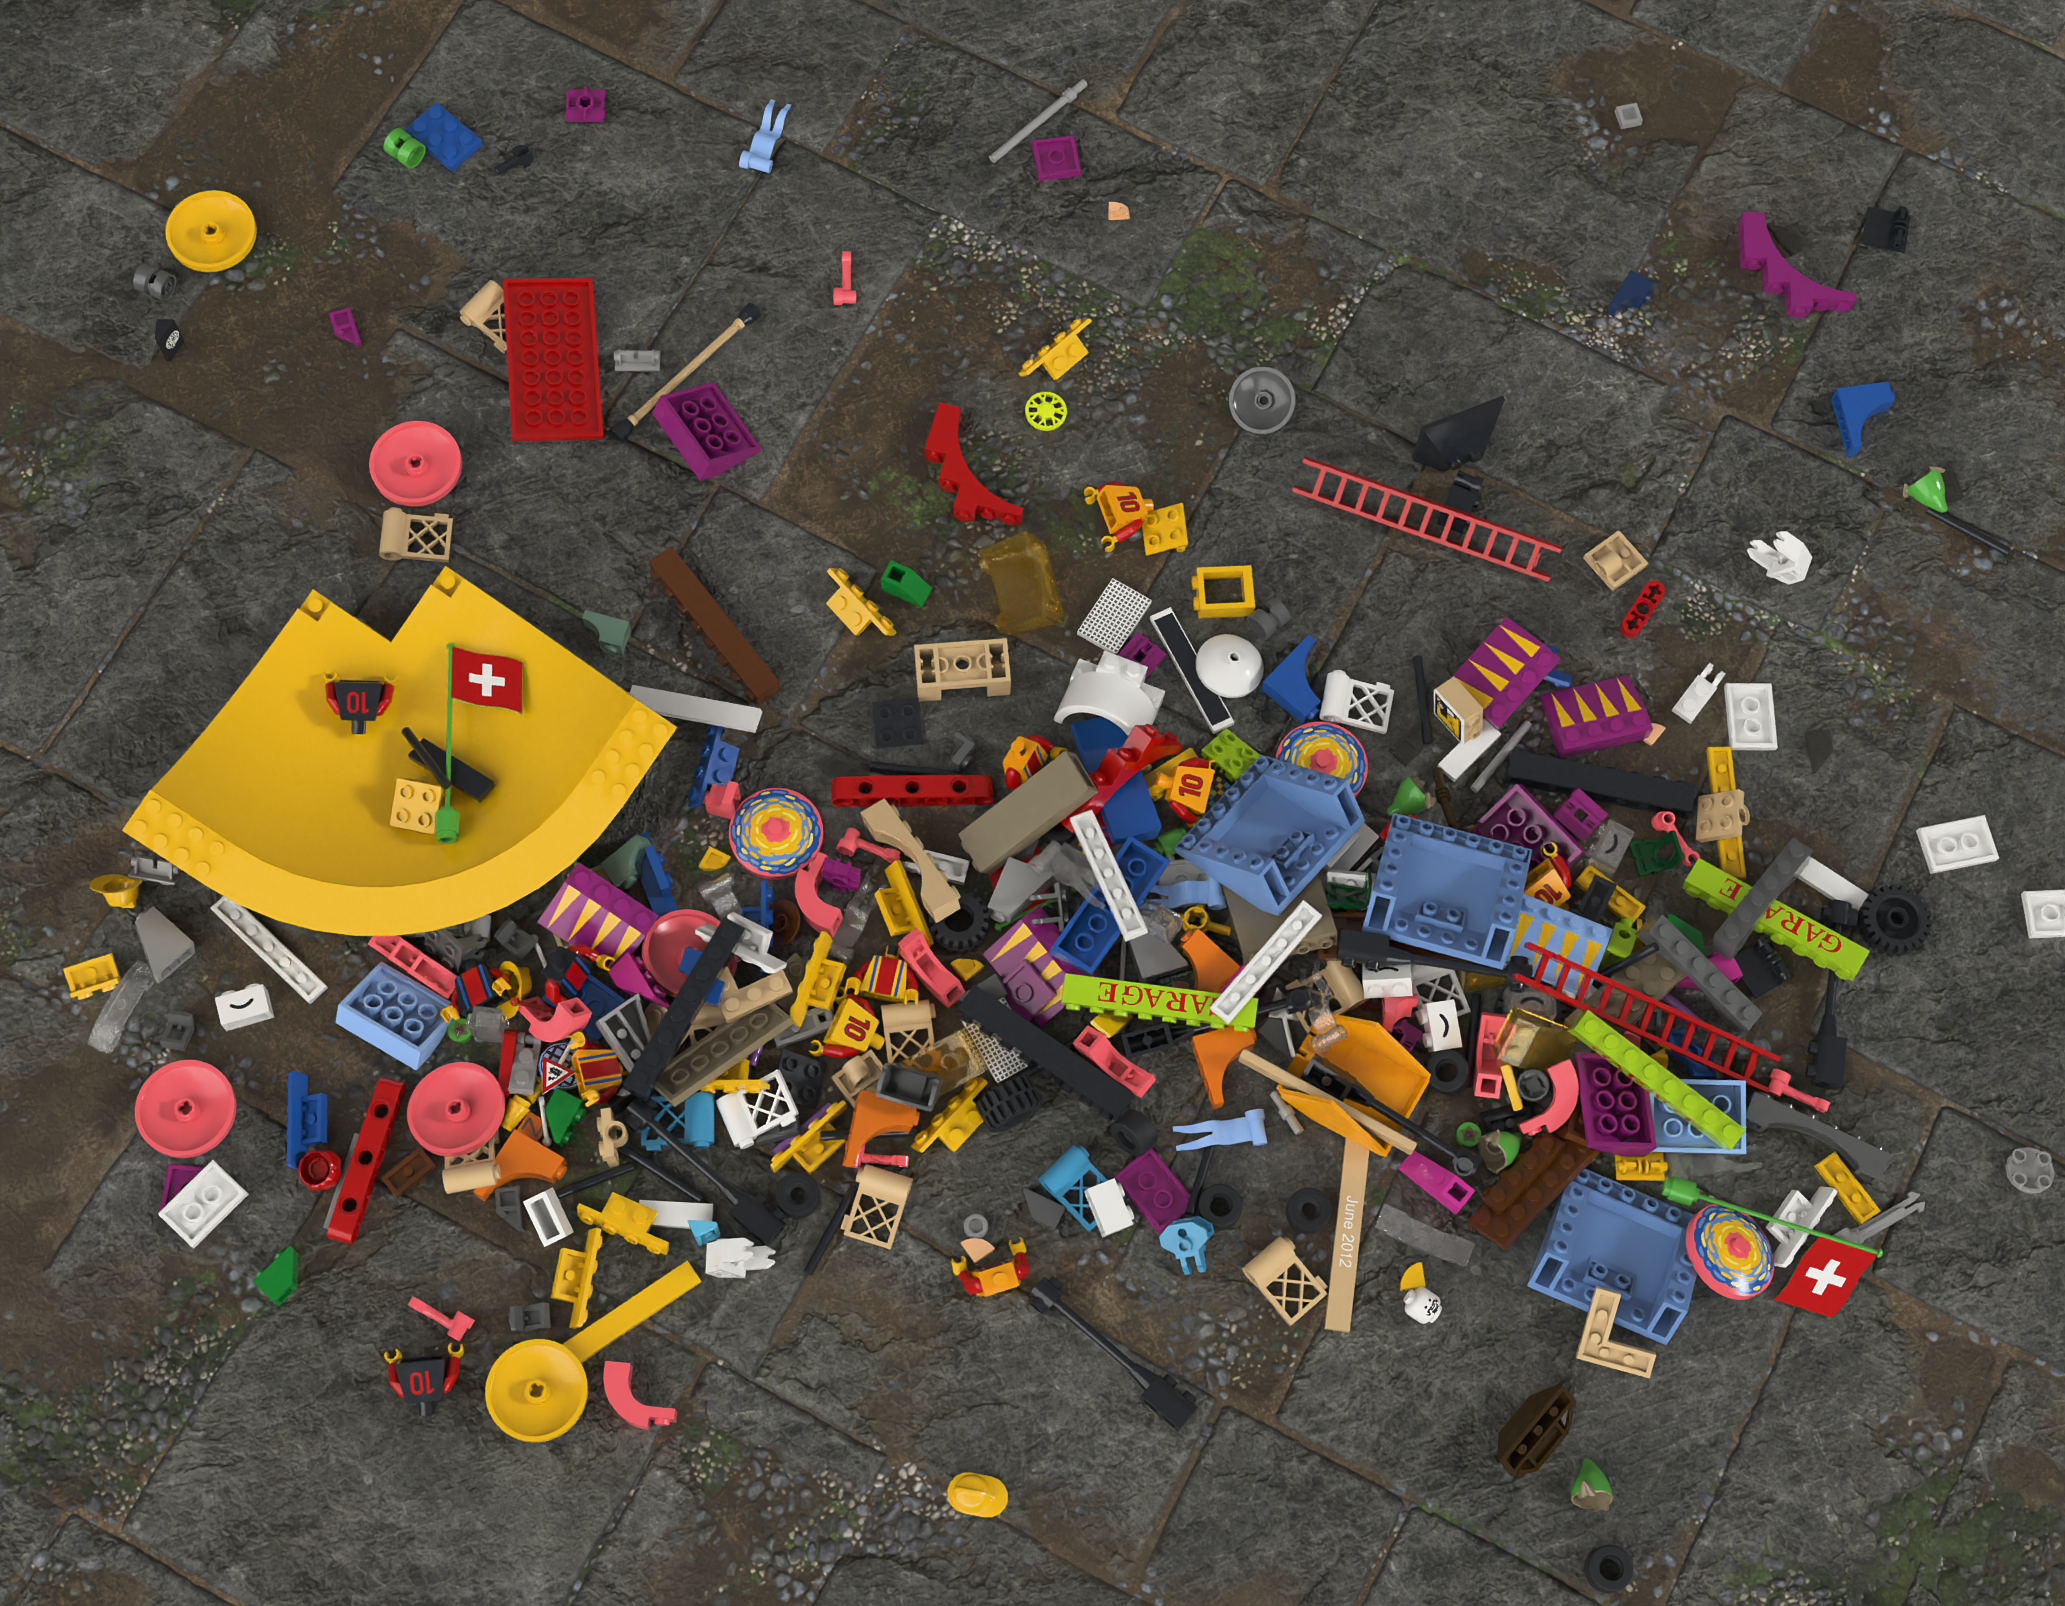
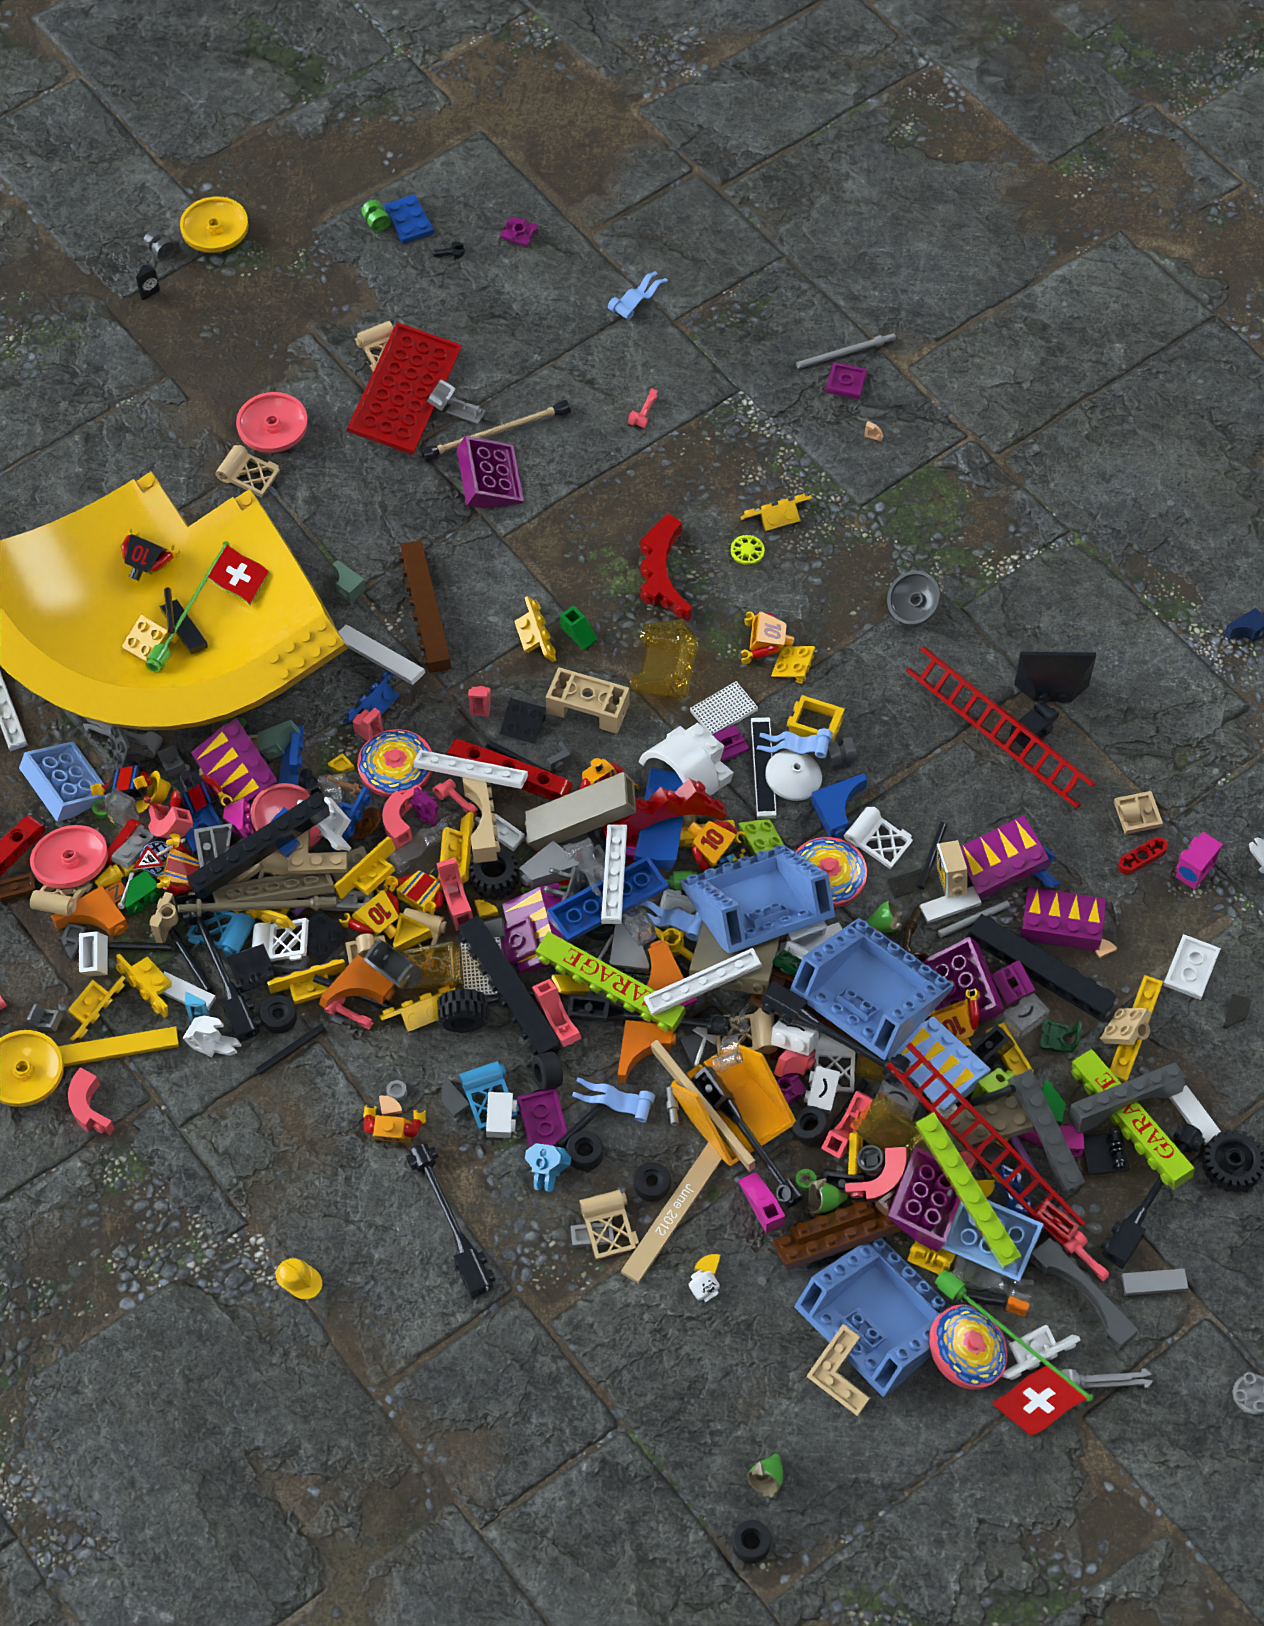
camera: 30 degrees right, 10 degrees down
magenta tile [328,307,362,346] -> none
coral slope [368,935,458,999] -> none
tan piece [840,1164,913,1250] -> none
clear slope [1375,1204,1475,1267] -> none
dark brown wedge [1497,1383,1577,1476] -> none
coral brick [1651,811,1700,867] -> none
white hinge [1672,663,1726,724] -> none
yellow tile [1814,1152,1881,1226] -> none
none -> dark tan bar [178,895,336,917]
none -> black hinge [226,943,277,993]
none -> black pin [300,768,321,796]
none -> medium nougat piece [327,775,361,796]
none -> yellow slope [393,913,432,952]
none -> white tile [413,750,528,789]
none -> light grey panel [427,380,456,411]
none -> coral arch [468,686,491,717]
none -> light grey tile [571,1221,614,1248]
none -> light blue flag [757,729,833,758]
none -> black pin [963,1287,1007,1308]
none -> orange tile [1005,1296,1030,1317]
none -> red tile [1033,1200,1079,1243]
none -> light grey tile [1121,1268,1188,1296]
none -> dark pink brick [1175,832,1223,890]

